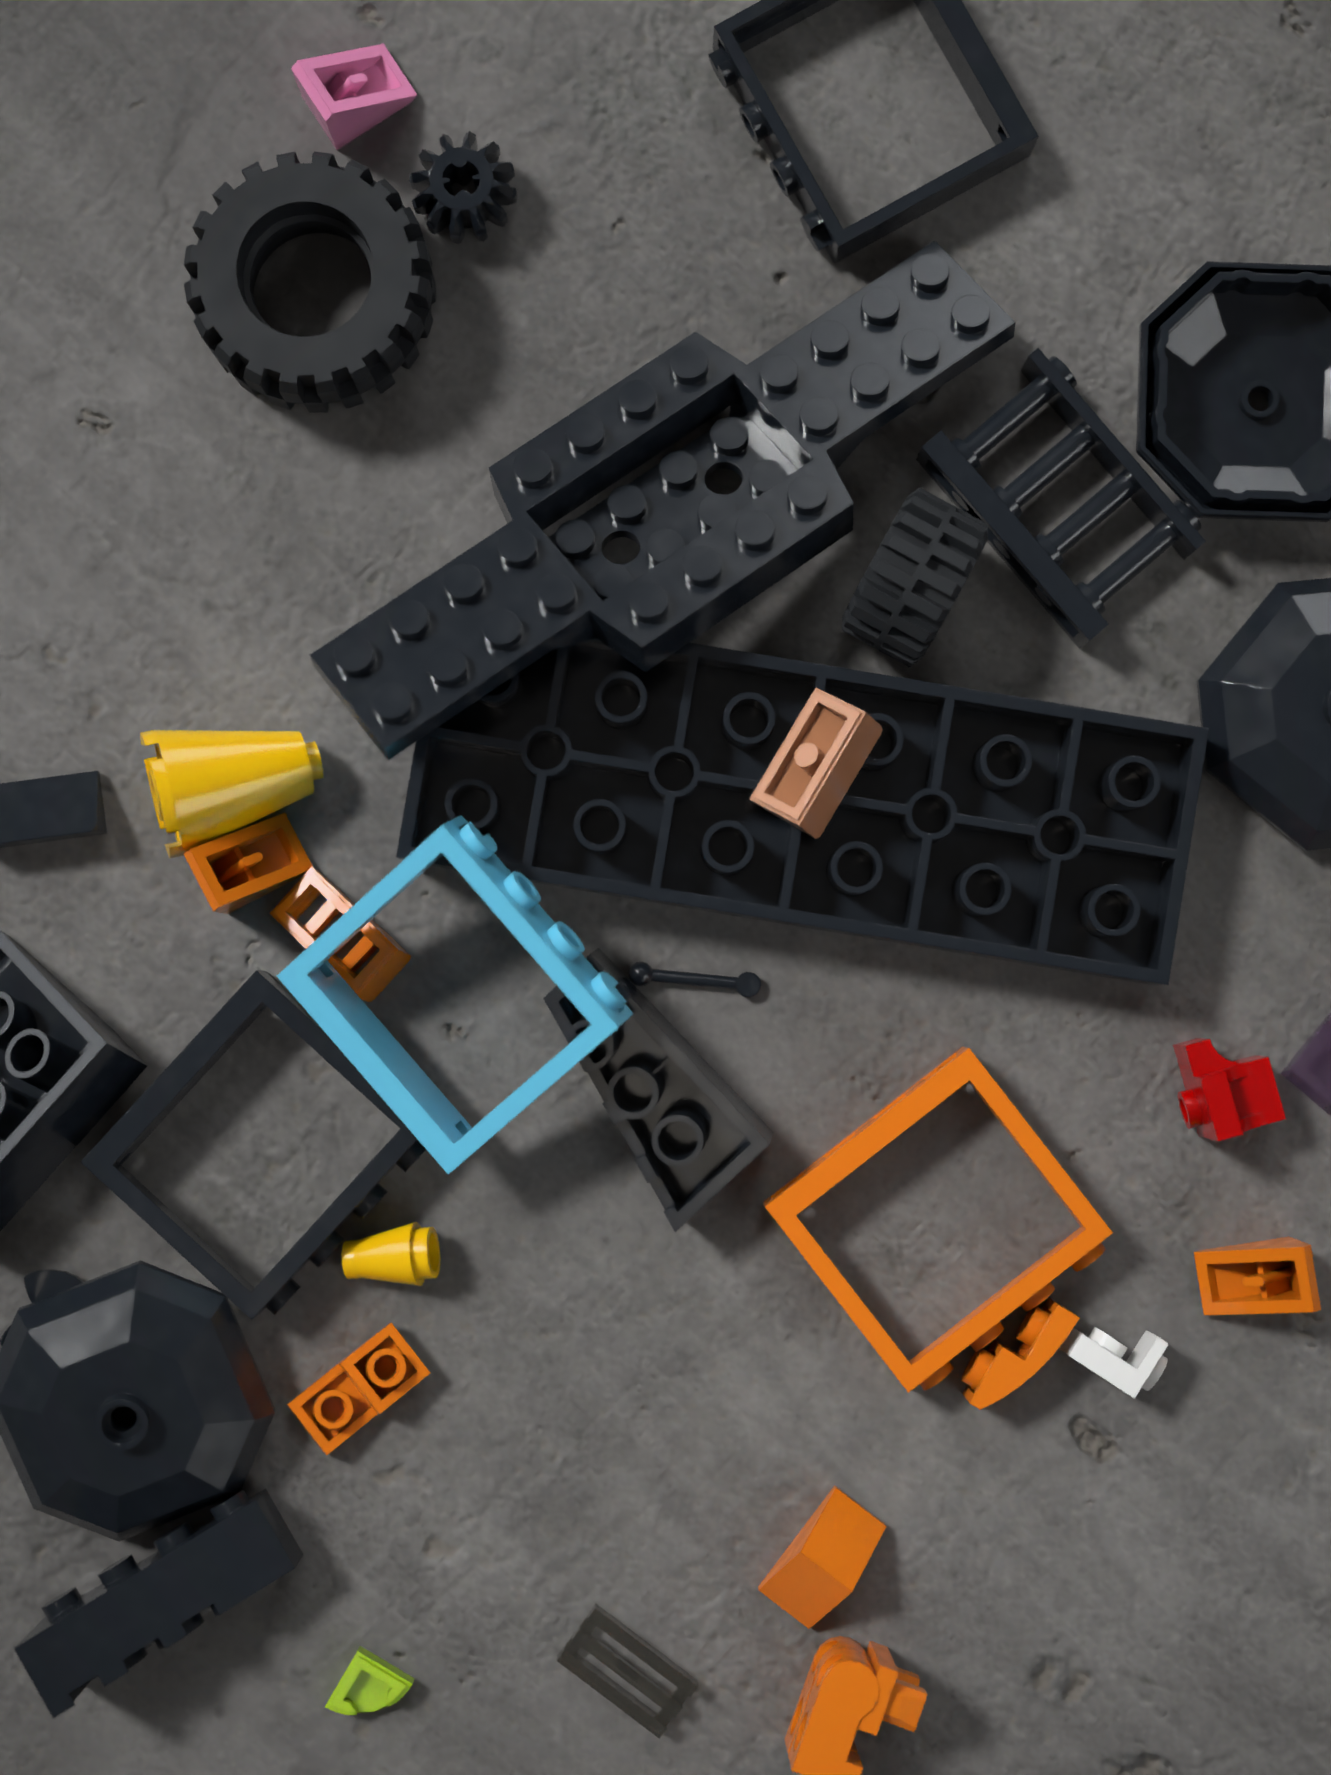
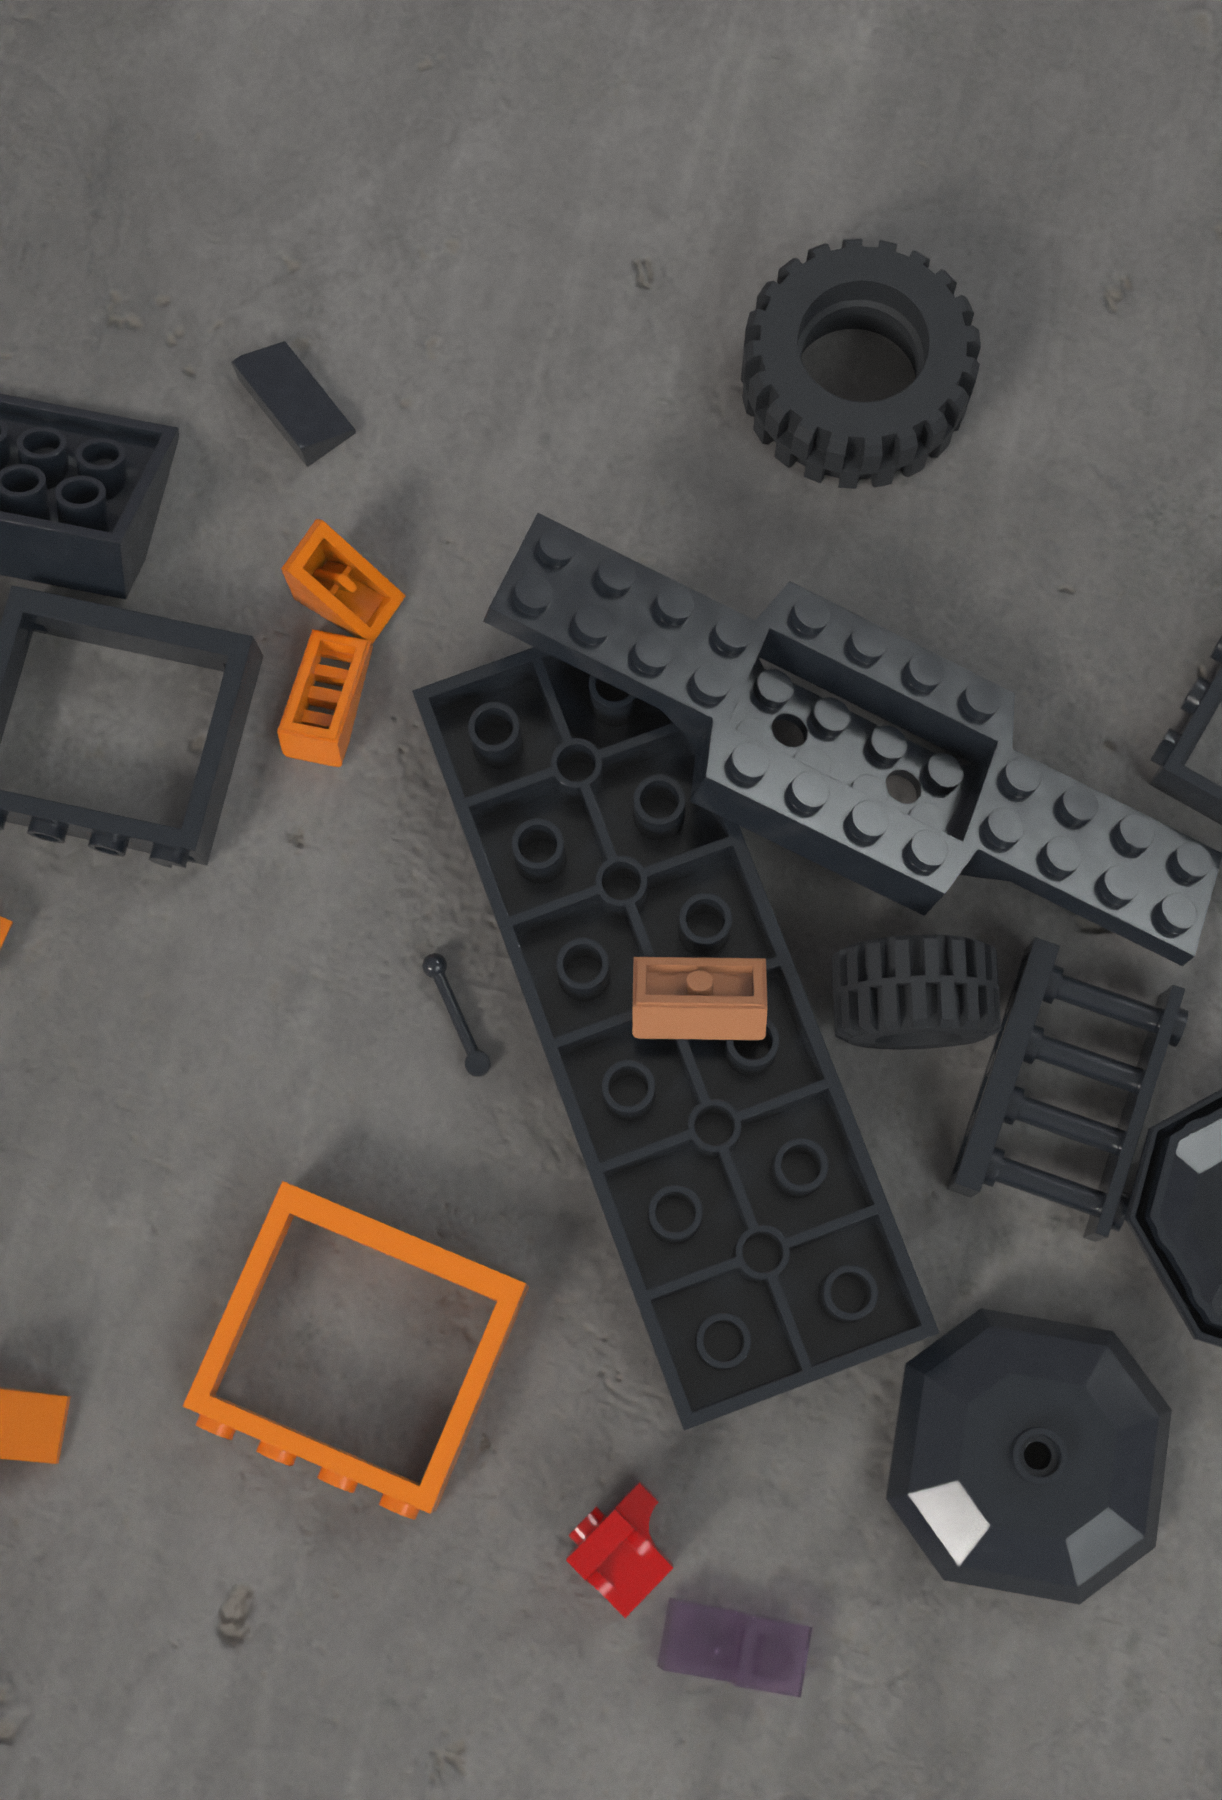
camera: 65 degrees right, 10 degrees down
yellow cone [140,730,324,858] -> none
medium azure window [277,815,634,1175] -> none
bright pink slope [291,44,417,150] -> none
yellow cone [342,1222,441,1286] -> none
black gear [409,131,517,244] -> none
black wedge [543,948,773,1232] -> none
orange slope [961,1298,1080,1410] -> none
white bracket [1059,1327,1168,1399] -> none
orange slope [1194,1237,1321,1315] -> none

